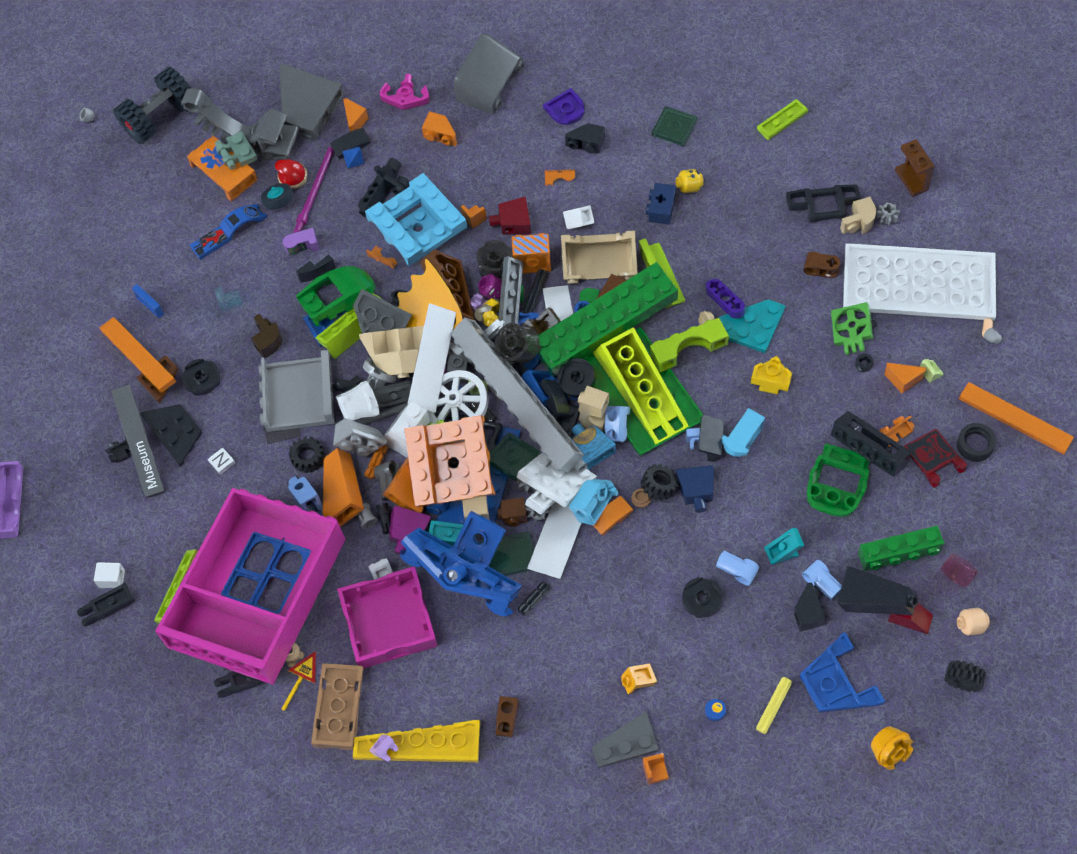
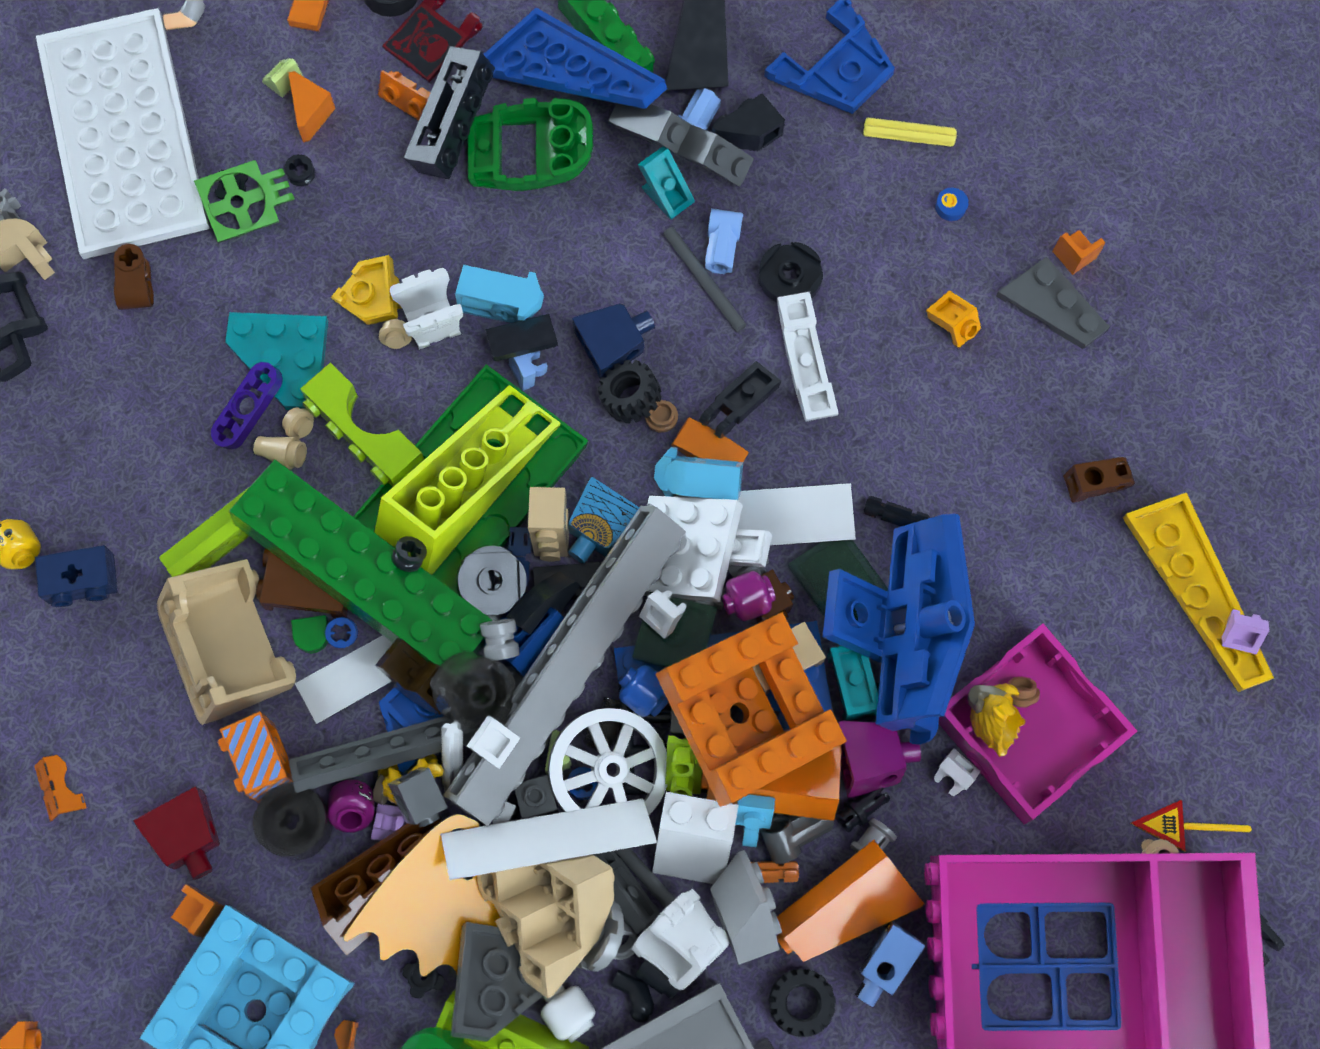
camera: 120 degrees left, 10 degrees up
medium nougat piece [311,663,364,750] -> none
black axle [522,269,547,314] -> none
white panel [563,205,594,229] -> none
light blue leg [605,406,630,442] -> none
none -> tan cone [253,436,307,470]
none -> tan plate [379,319,412,349]
none -> dark grey brick [388,767,448,827]
none -> white piece [390,268,463,350]
none -> black bush [391,536,427,572]
none -> white tile [467,716,520,769]
none -> light grey wheel [480,619,520,661]
none -> blue wing [484,8,667,109]
none -> white head [541,985,595,1043]
none -> dark grey arch [608,103,754,187]
none -> blue head [618,665,668,717]
none -> white tile [639,590,686,639]
none -> dark grey bar [663,227,747,332]
none -> black hinge [699,361,781,439]
none -> magenta head [721,571,776,622]
none -> medium azure plate [735,794,775,848]
none -> white slope [777,292,839,421]
none -> yellow hair [968,683,1026,757]
none -> medium nougat plate [1008,677,1040,708]

